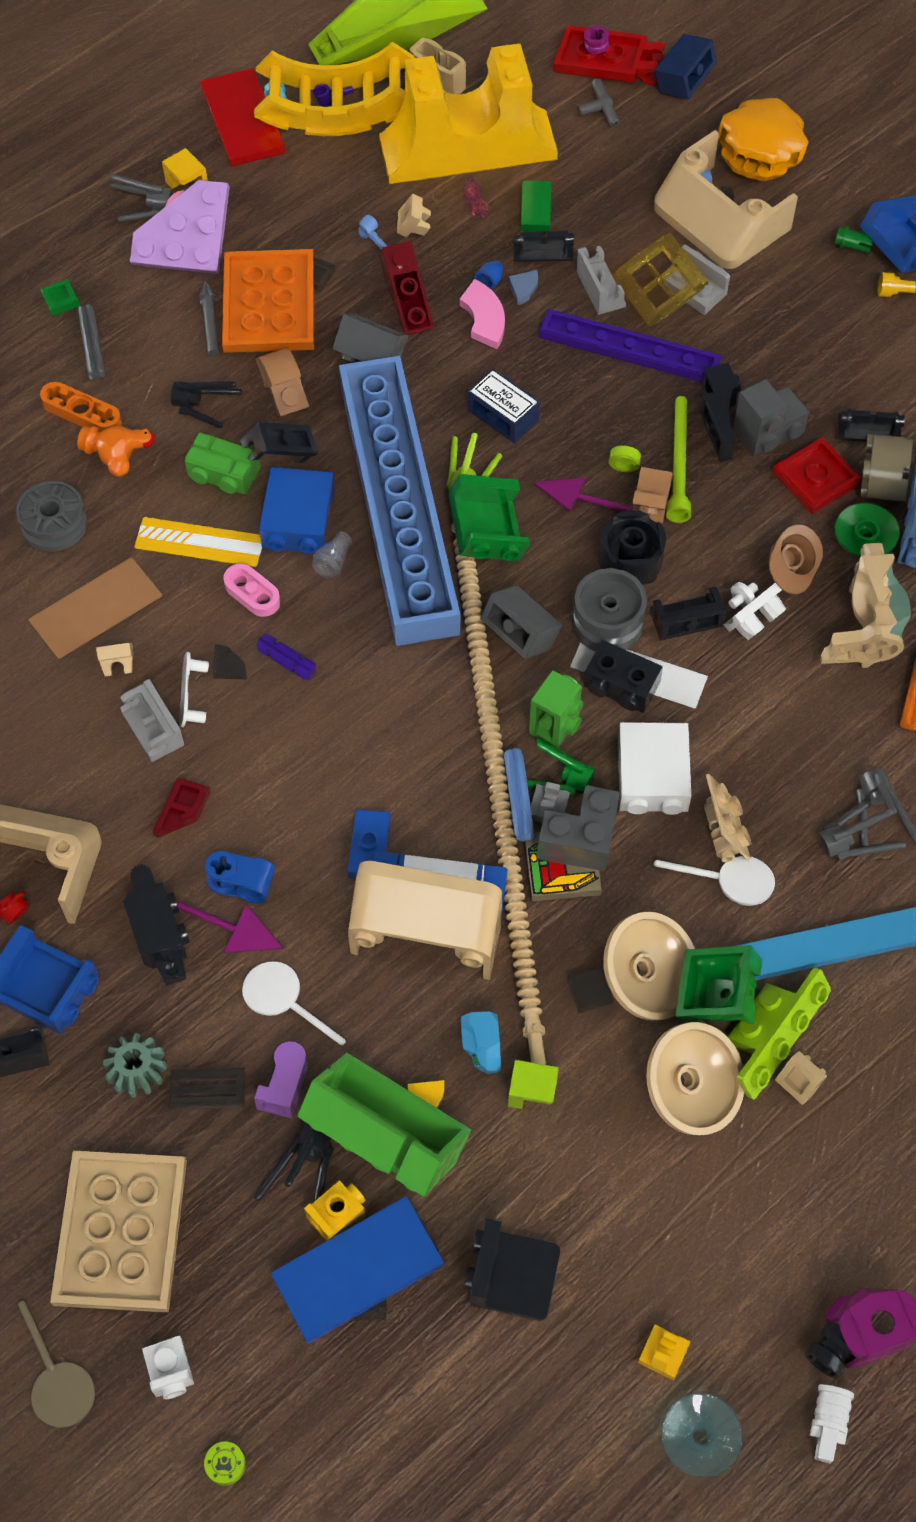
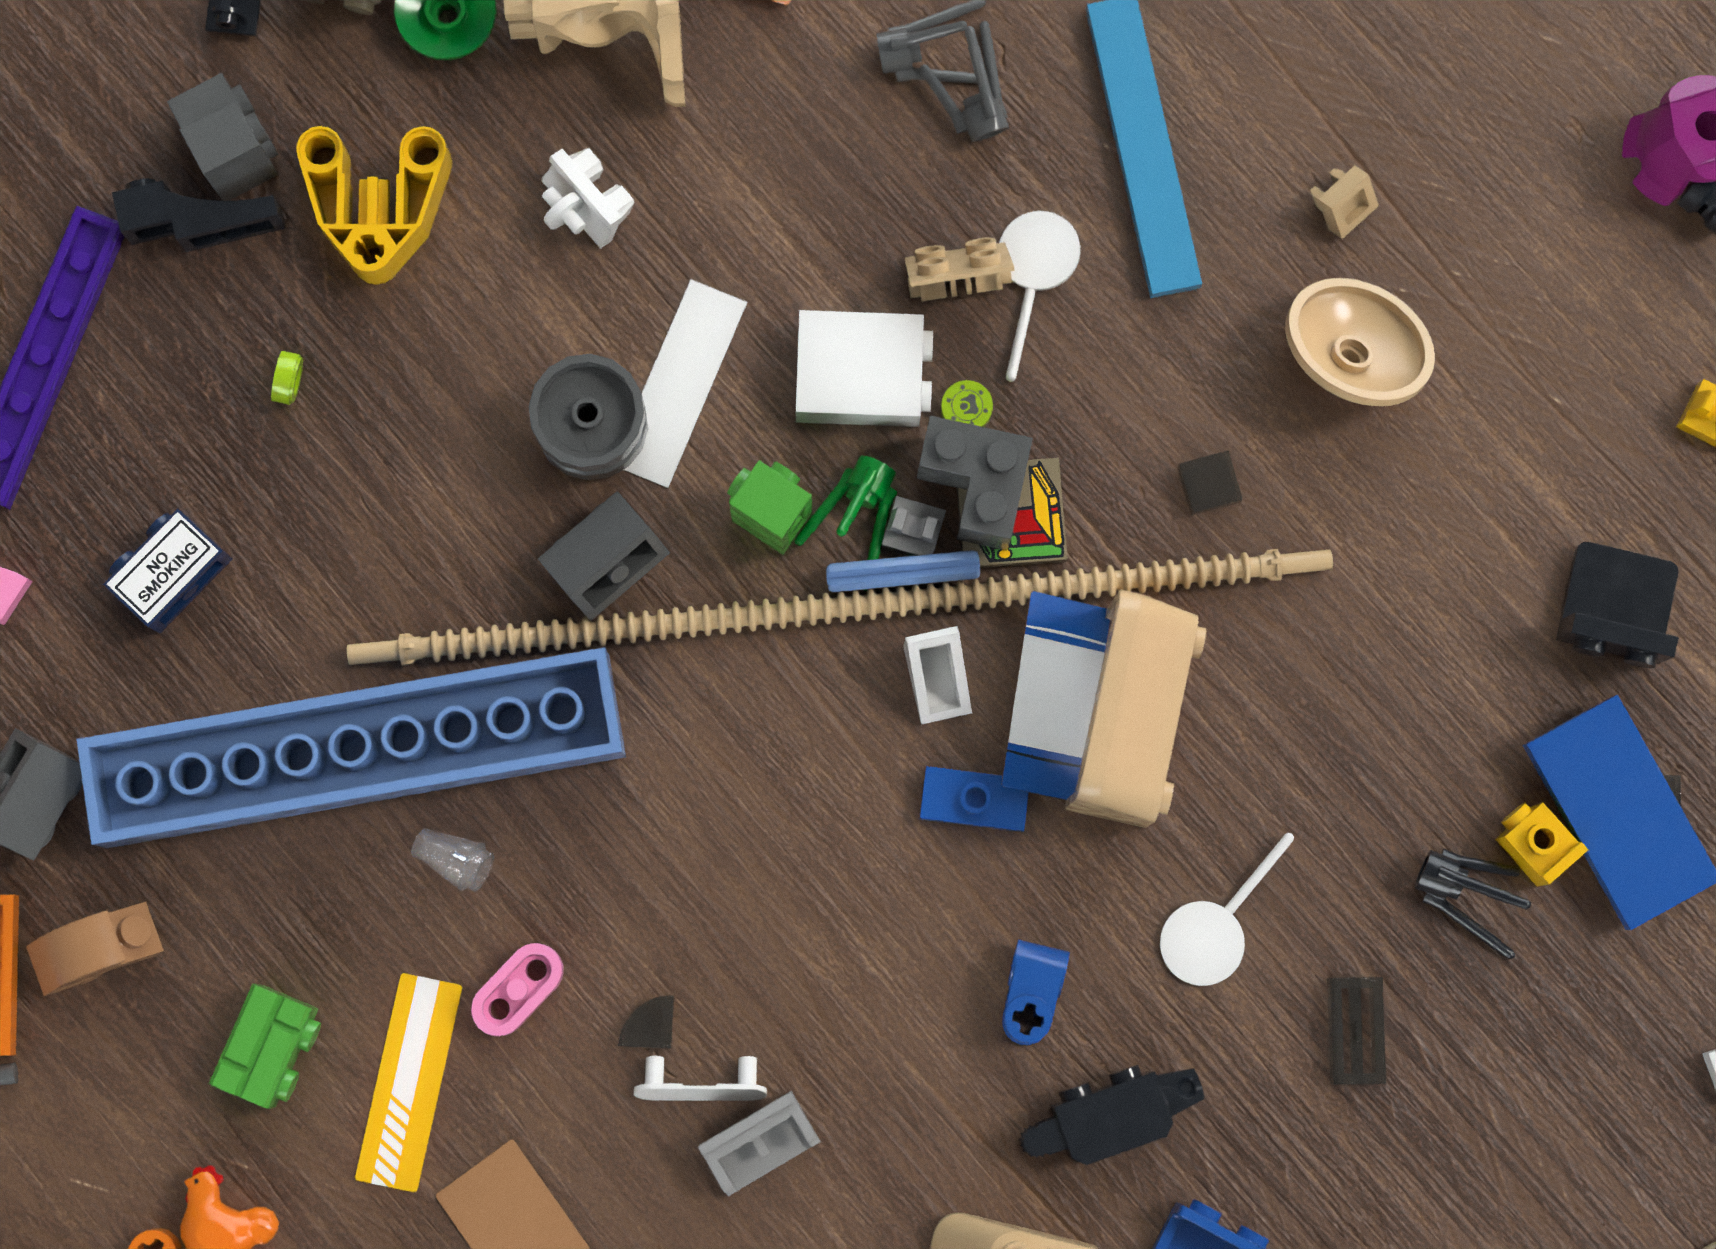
camera: 95 degrees left, 20 degrees up
tan plate [50,1151,187,1312] -> none
tan tile [96,643,134,677] -> none
sand green gear [103,1033,167,1099] -> none
dark red tile [153,777,211,837] -> none
black plant [171,381,242,428] -> none
magenta piece [177,902,283,953] -> none
black hinge [240,422,318,463] -> none
medium lavender leg [254,1041,308,1119] -> none
dark purple axle [257,634,316,680] -> none
blue panel [259,467,335,554] -> none
bright green piece [297,1053,471,1197] -> none
yellow tile [408,1080,445,1108] -> none
lime plant [446,433,502,492] -> none
green panel [448,474,530,562] -> none
dark azure rock [461,1011,501,1074] -> none
lime panel [508,1060,559,1109] -> none
magenta piece [534,478,633,512] -> none
black brick [584,640,663,713] -> none
black brick [599,510,666,585] -> none
tan dish [604,912,695,1021] -> none
medium nougat brick [633,467,673,523] -> none
black hinge [650,587,726,641] -> none
lime piece [666,396,691,523] -> none
green brick [675,945,763,1025] -> none
lime bracket [728,968,831,1100] -> none
medium nougat piece [769,524,823,594] -> none
red tile [772,437,862,514] -> none
none -> yellow connector [296,126,452,285]
none -> white slope [903,626,972,725]
none -> lime tile [941,380,993,427]

